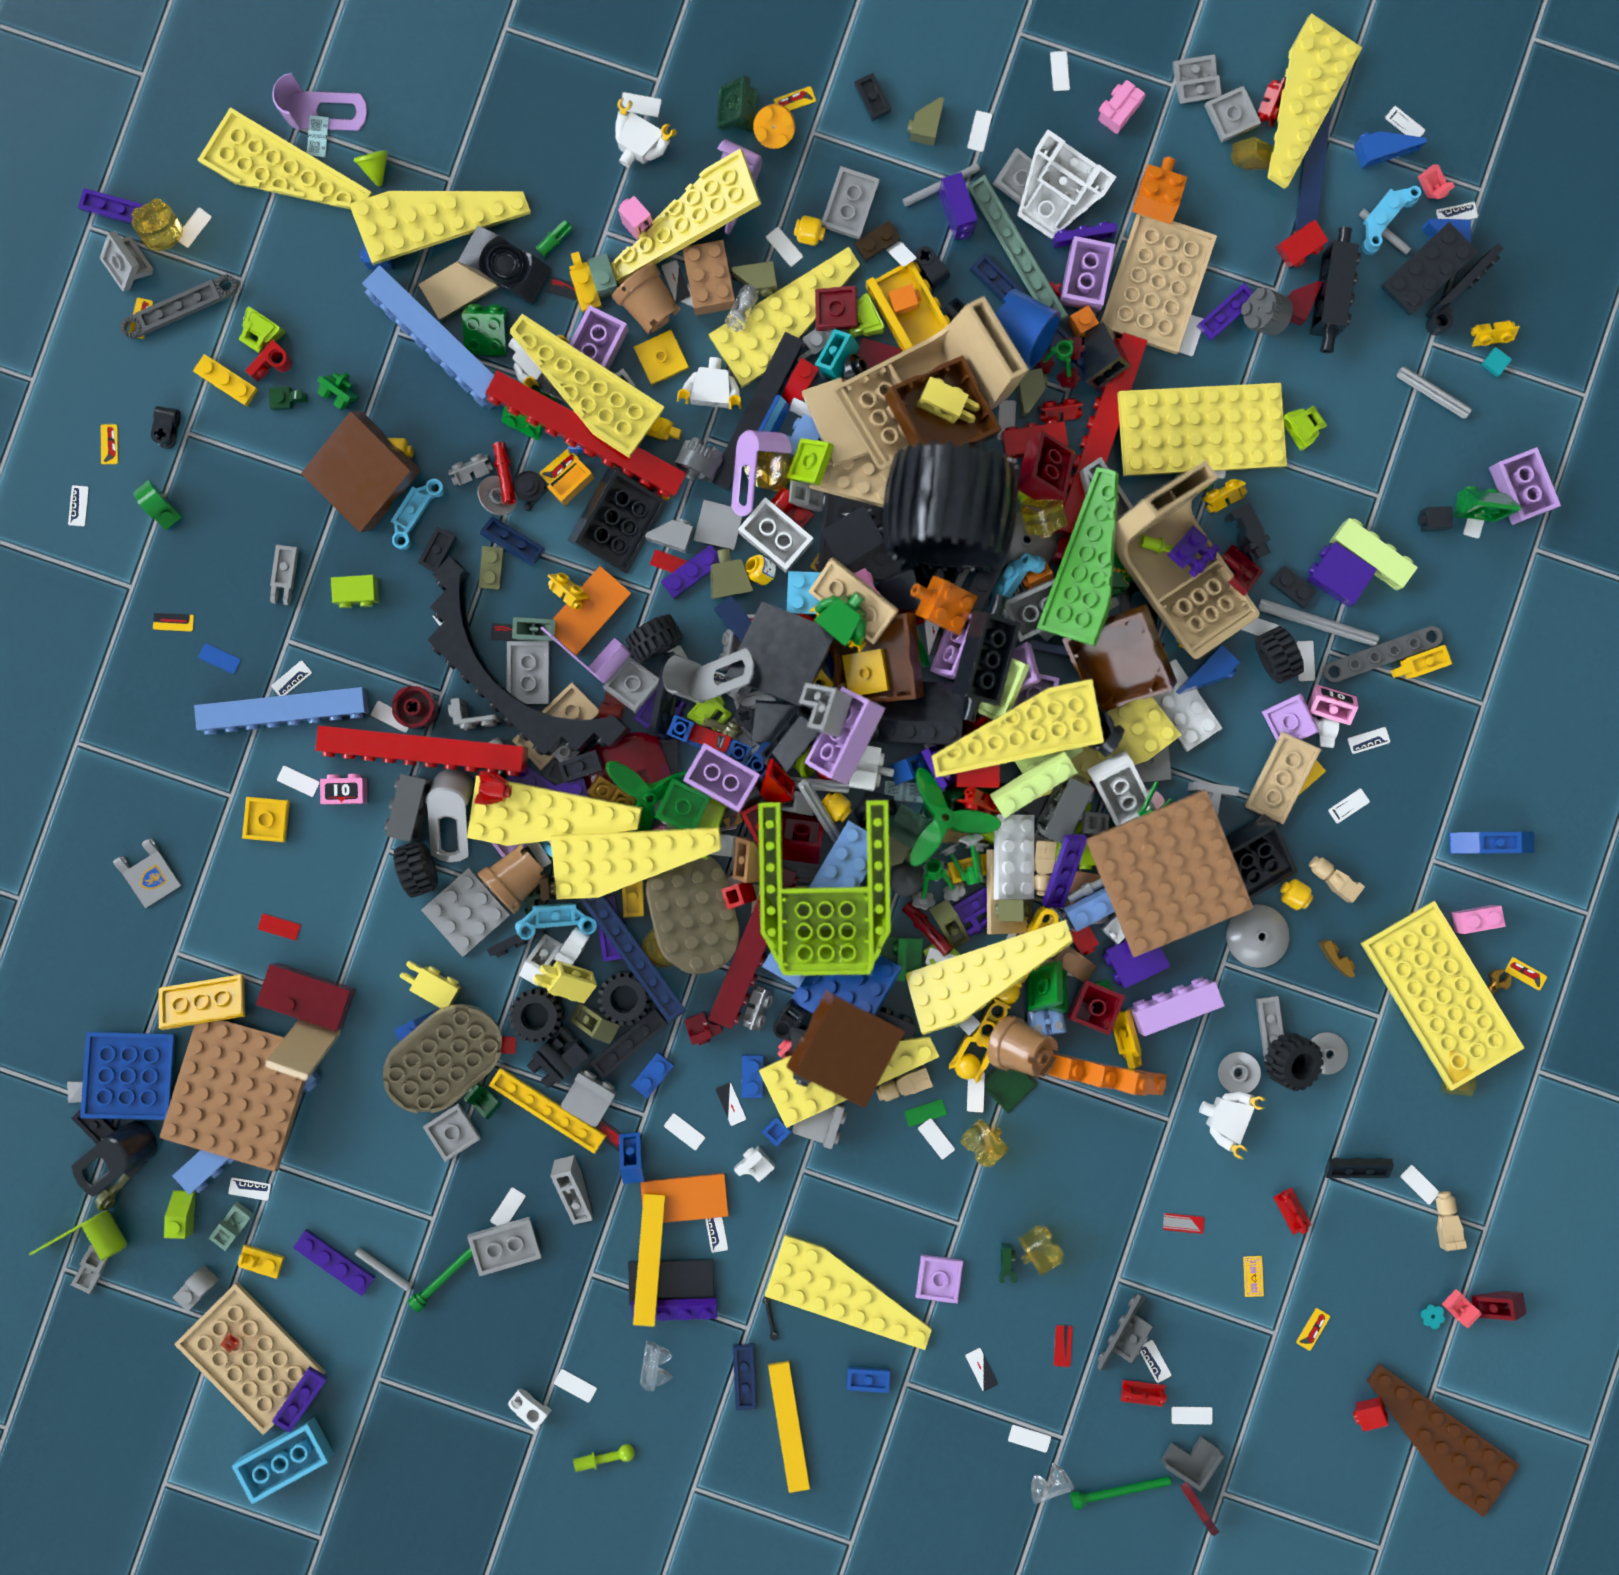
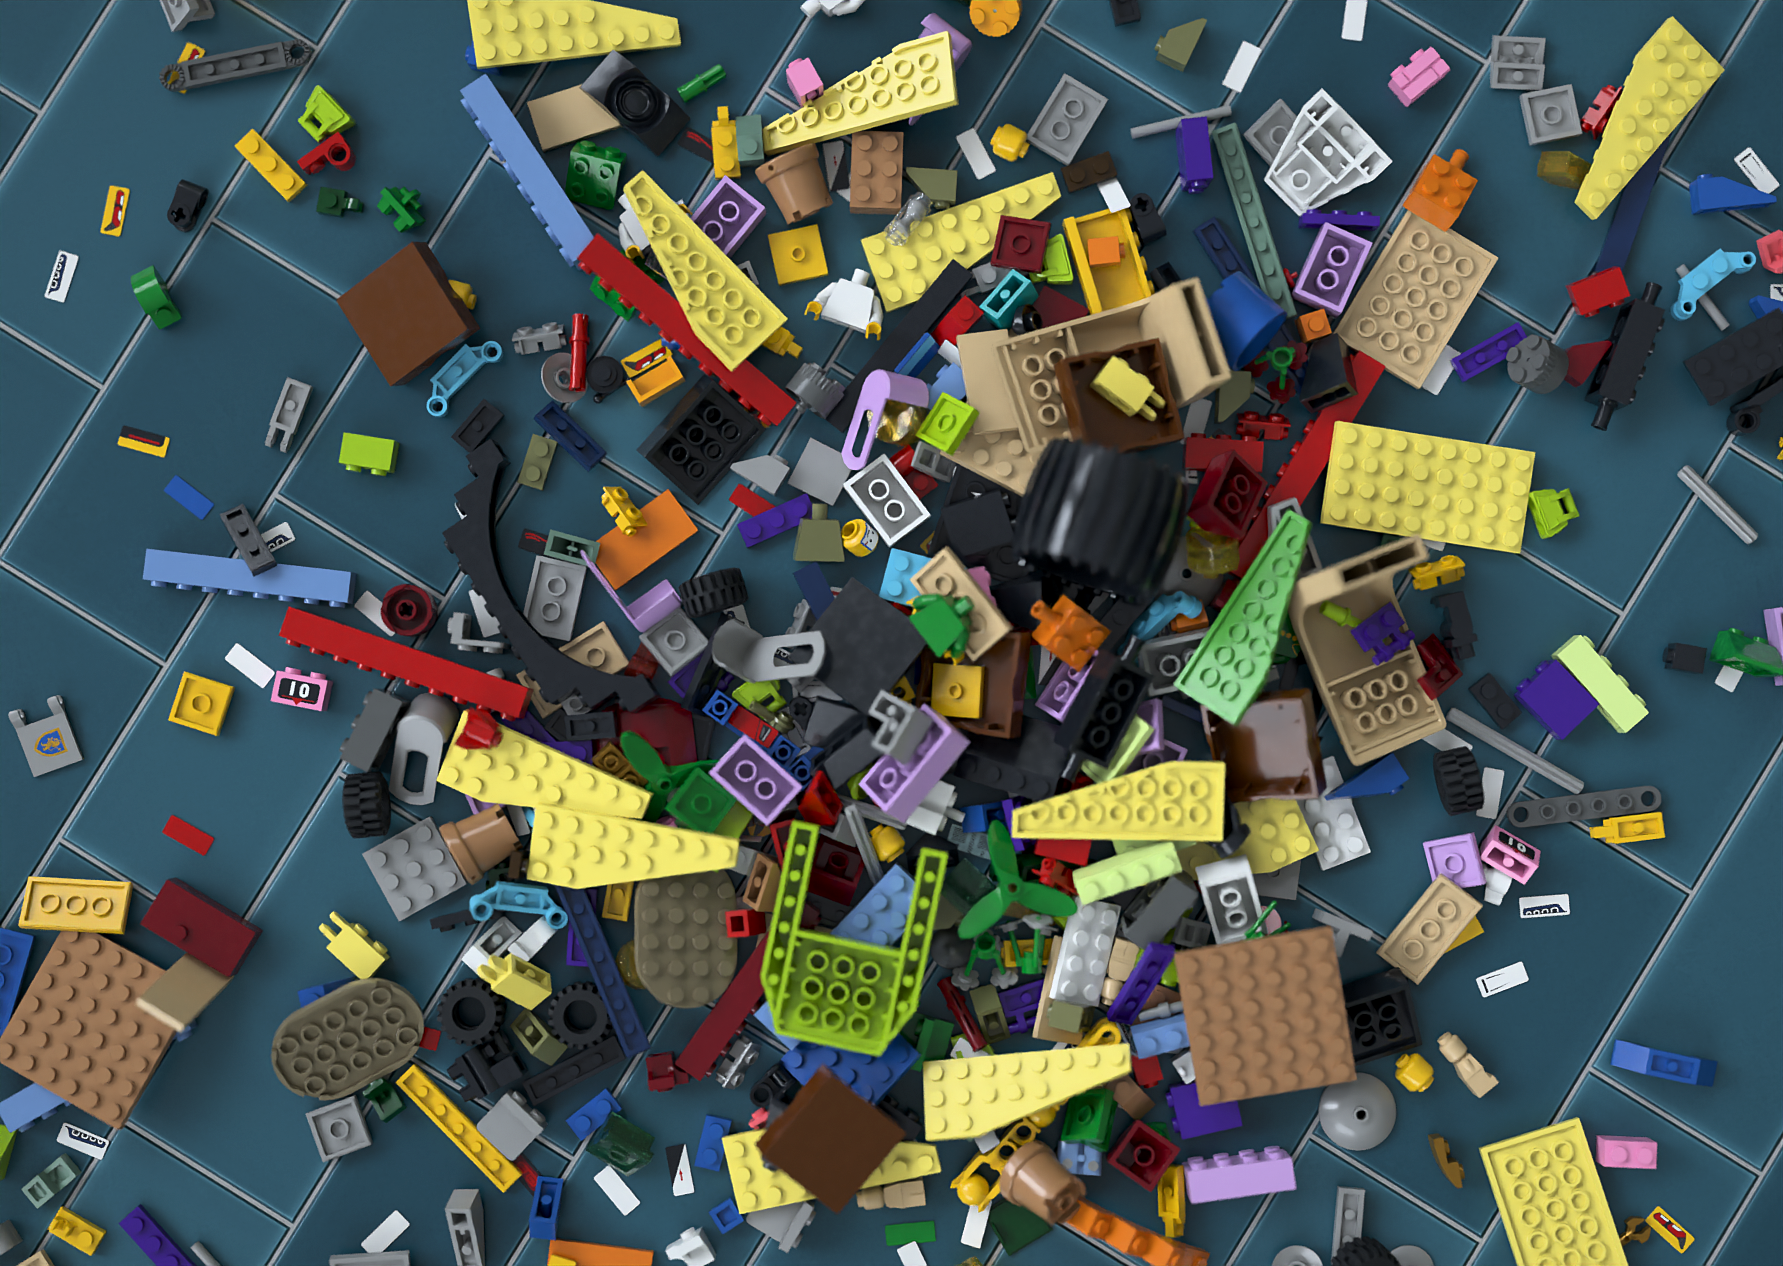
camera: 15 degrees right, 0 degrees up
none -> black tile [219,504,277,577]
none -> white sticker [469,590,500,637]
none -> clear green bracket [585,1111,655,1176]

